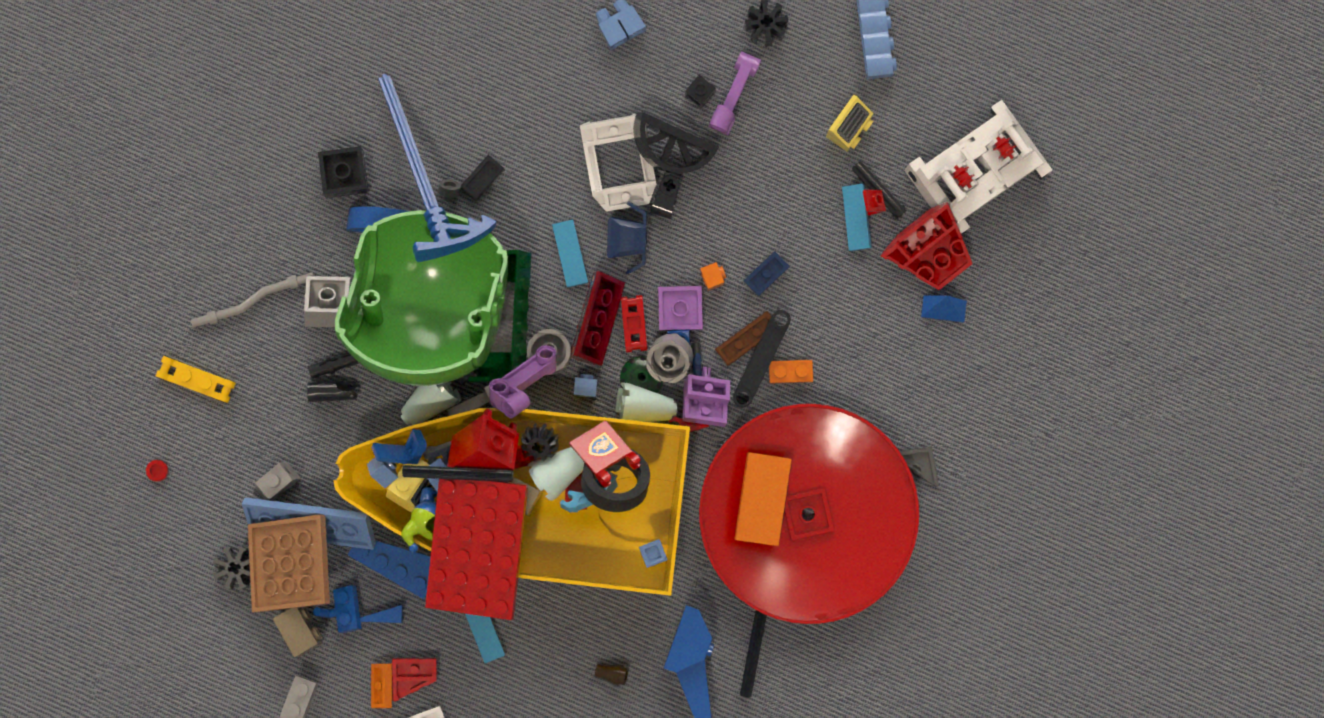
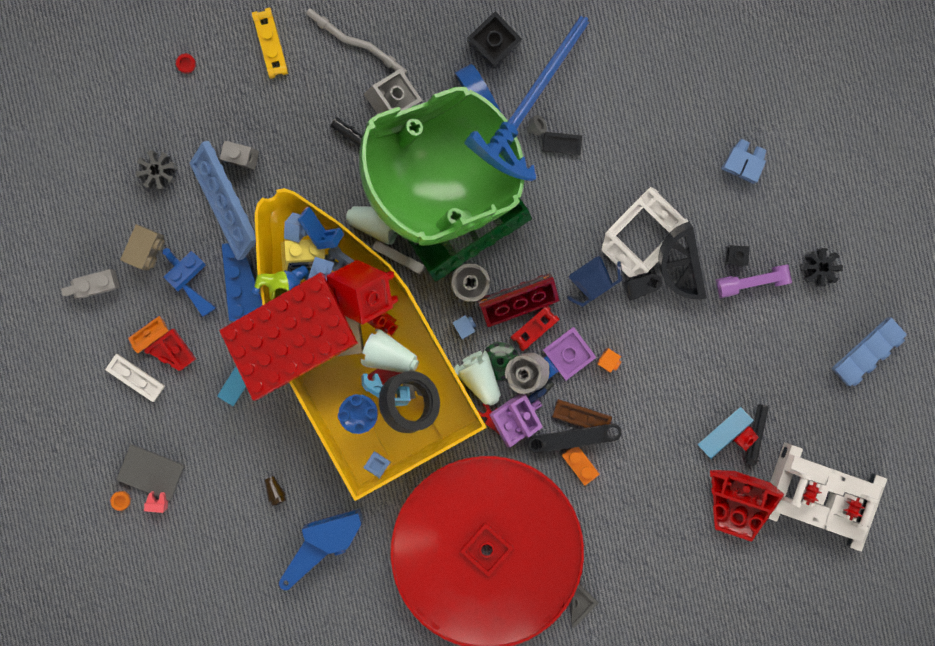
camera: 60 degrees right, 5 degrees up
medium nougat plate [248,515,330,613] -> none
black piece [307,381,357,402] -> none
black axle [402,465,514,482] -> none
medium lavender piece [489,345,556,418] -> none
black gear [521,423,559,461] -> none
dark azure tile [552,220,588,288] -> none
flag [569,420,640,488] -> none
orange tile [734,452,792,546] -> none
black axle [740,610,767,698] -> none
dark blue plate [743,251,790,297] -> none
slope [826,95,874,152] -> none
blue slope [921,296,967,323] -> none
none -> blue dish [338,394,378,434]

